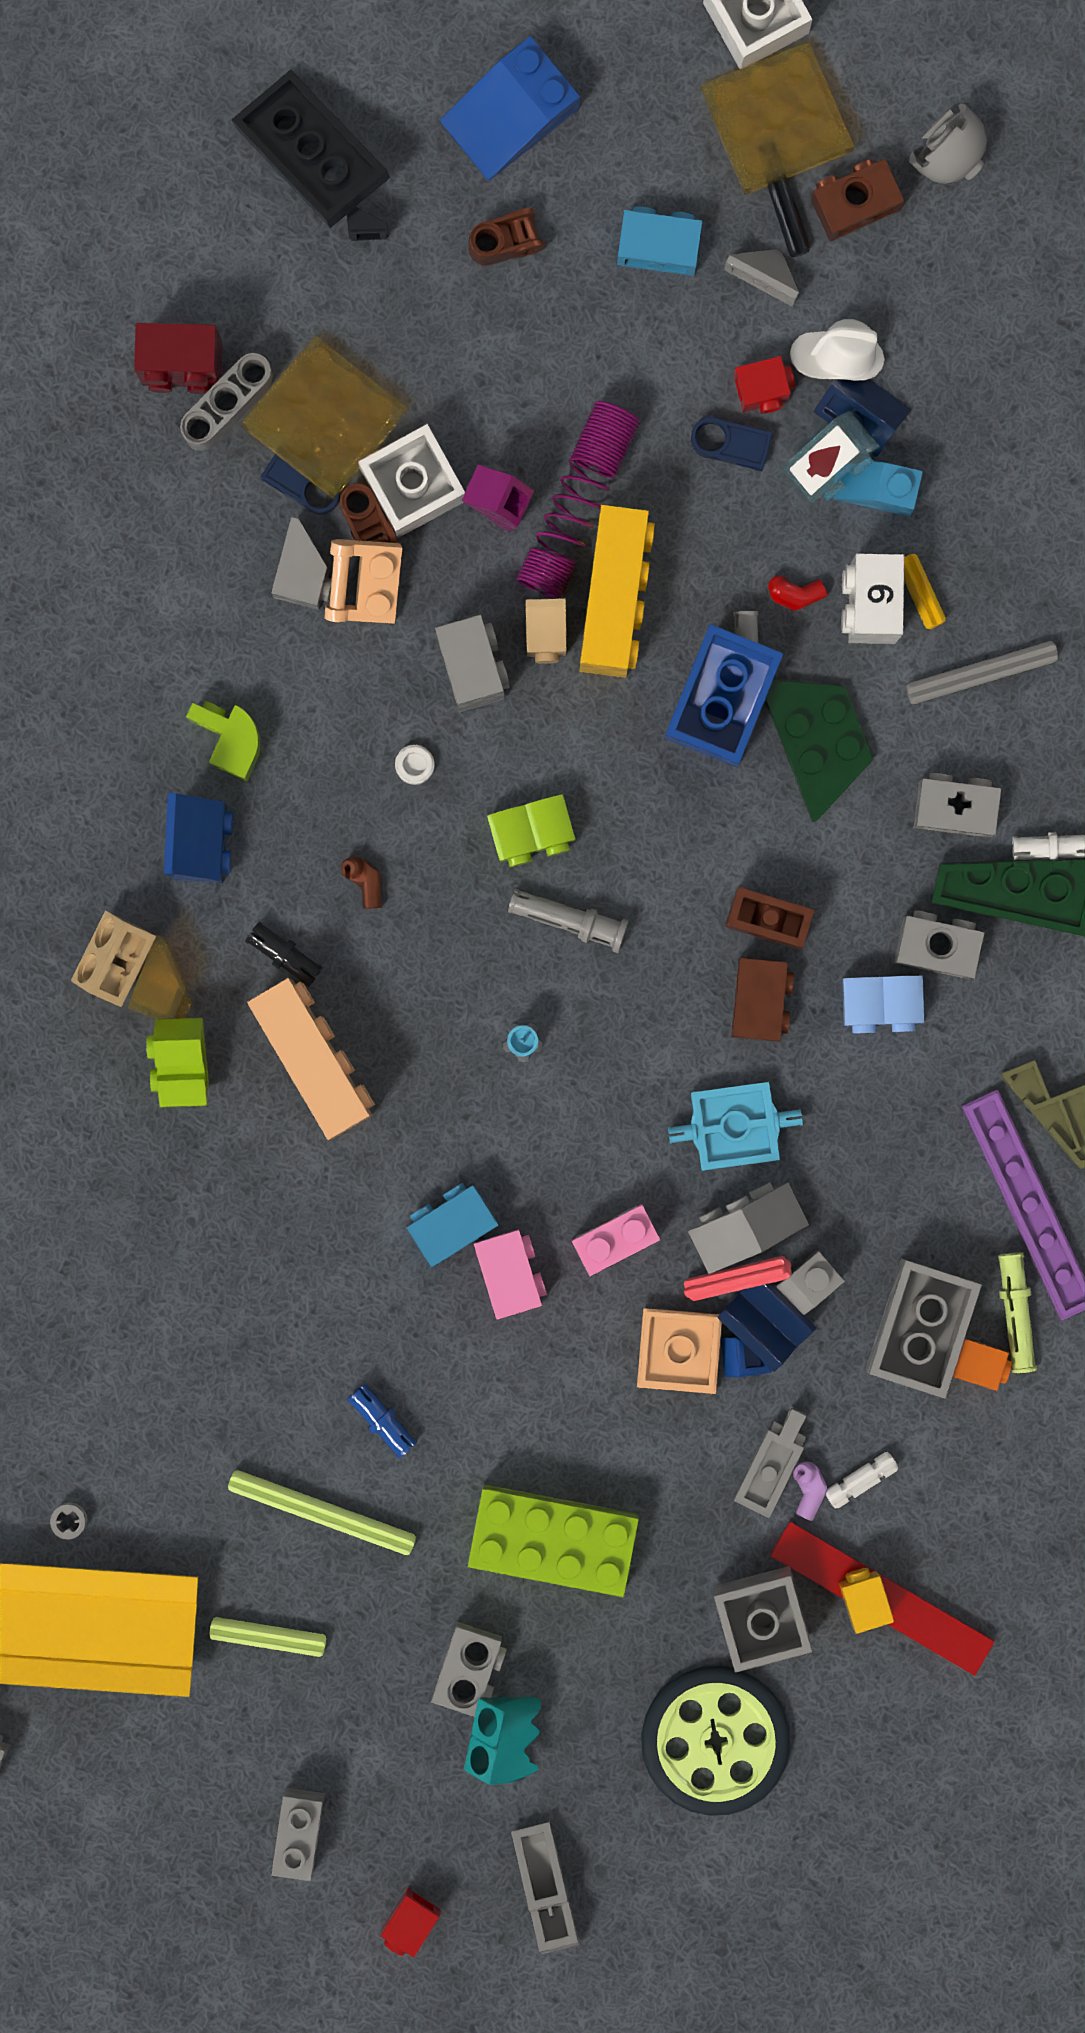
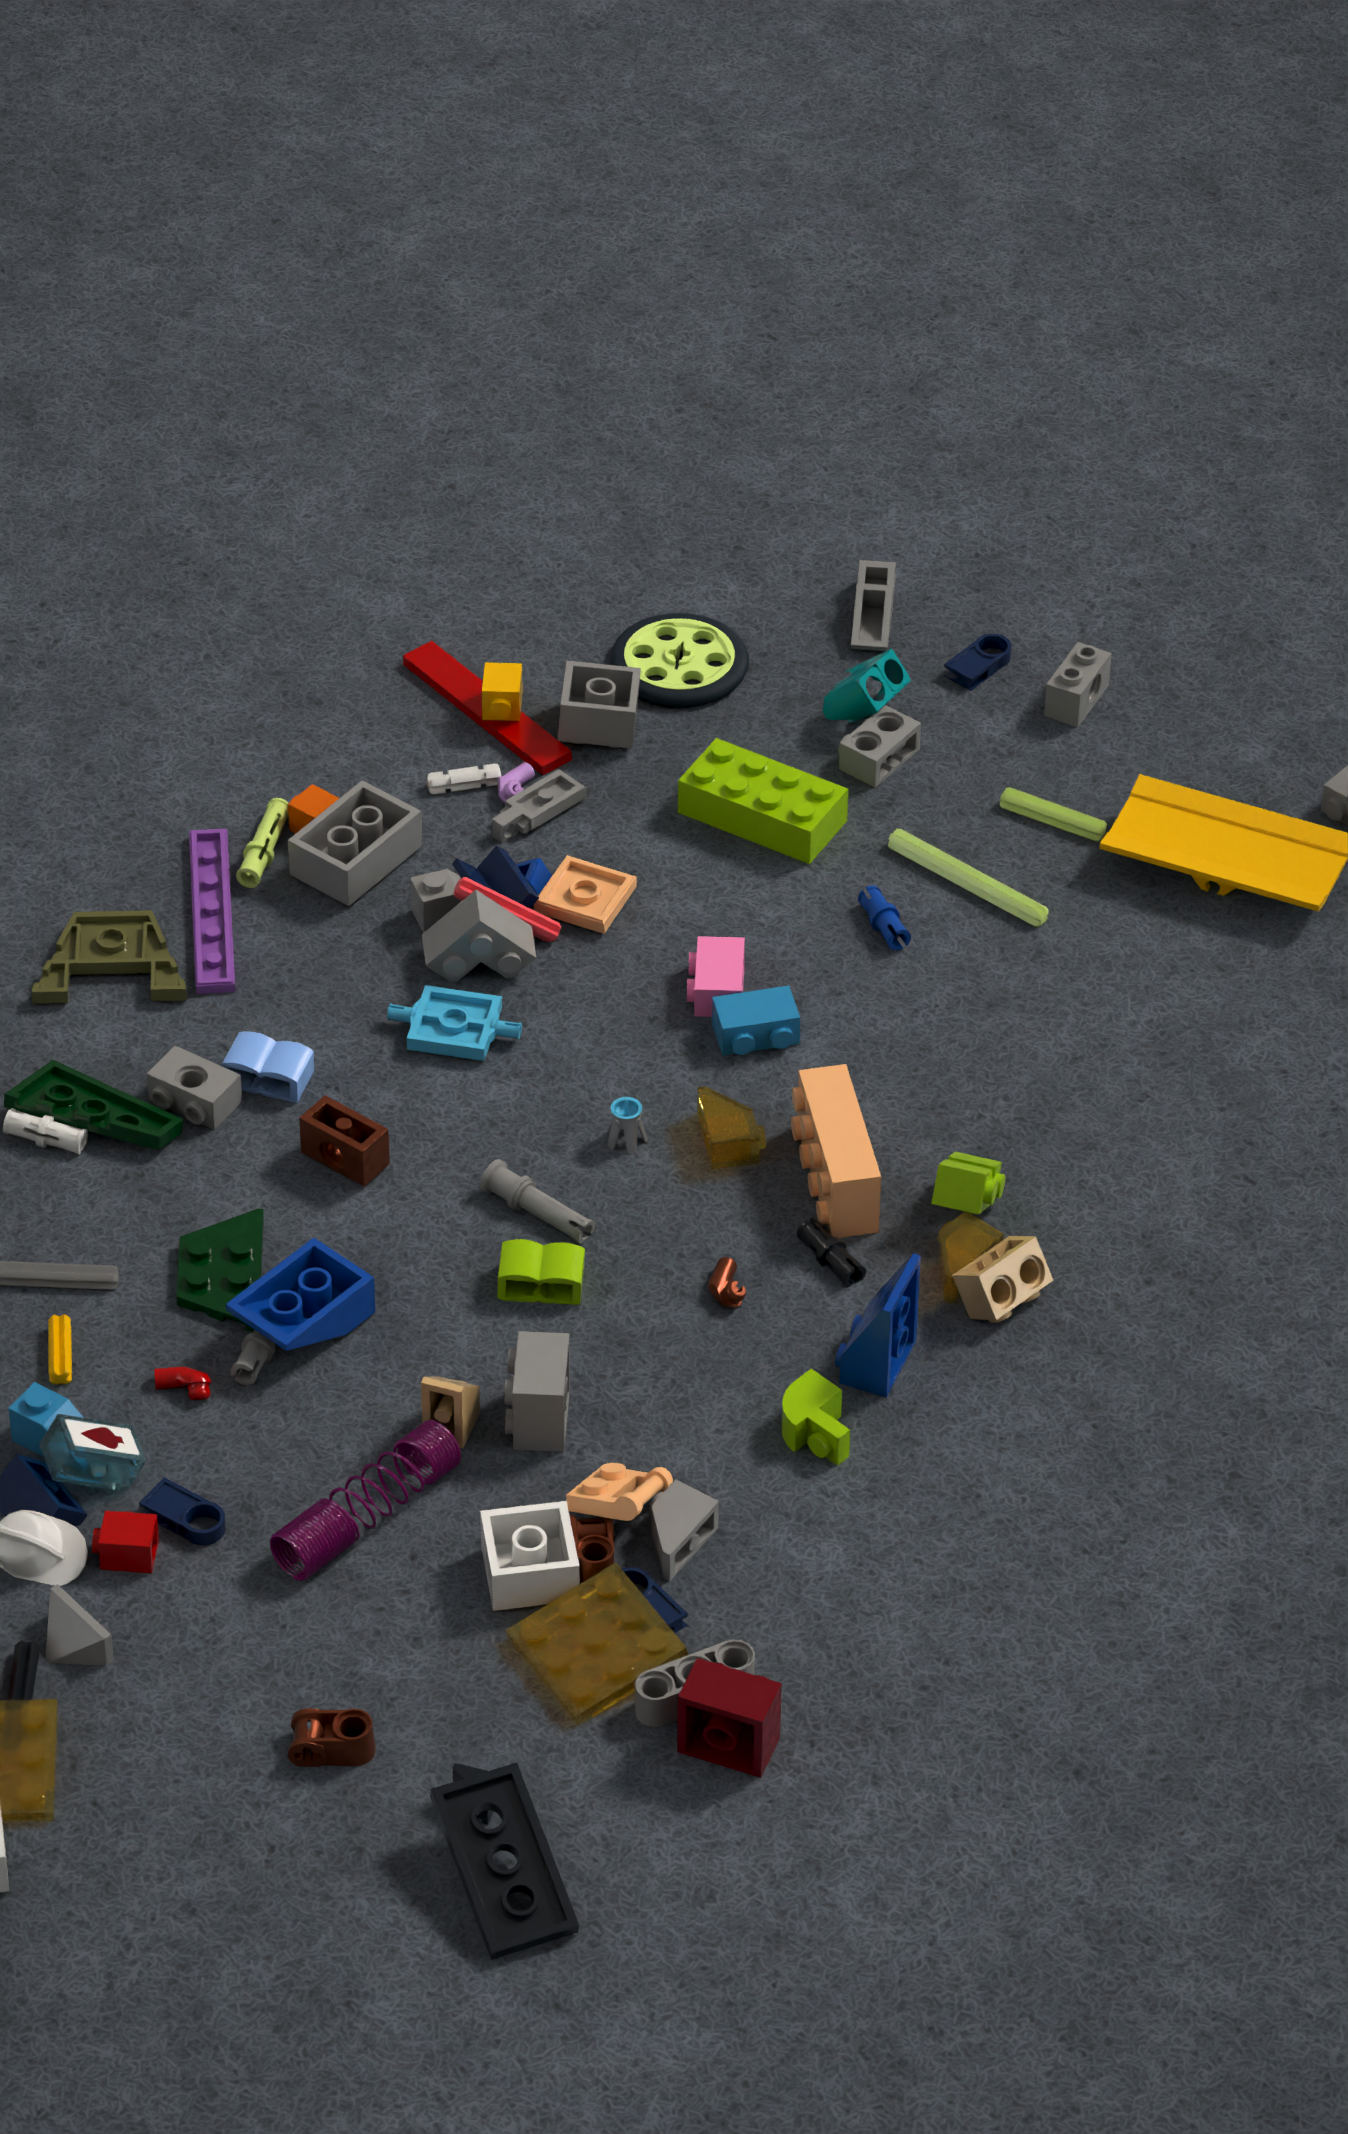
camera: 160 degrees left, 45 degrees down
light grey bush [50,1502,88,1540] -> none
red brick [380,1888,440,1958] -> none
white tile [395,745,435,785] -> none
blue slope [440,36,580,182] -> none
magenta slope [461,465,534,532] -> none
bright pink brick [571,1204,660,1276] -> none
yellow brick [580,505,655,678] -> none
dark azure brick [617,206,702,276] -> none
copper brick [731,958,794,1042] -> none
white brick [841,554,904,644] -> none
light grey brick [913,773,1001,838] -> none
none -> clear yellow slope [697,1086,766,1169]
none -> dark blue piece [944,634,1011,691]

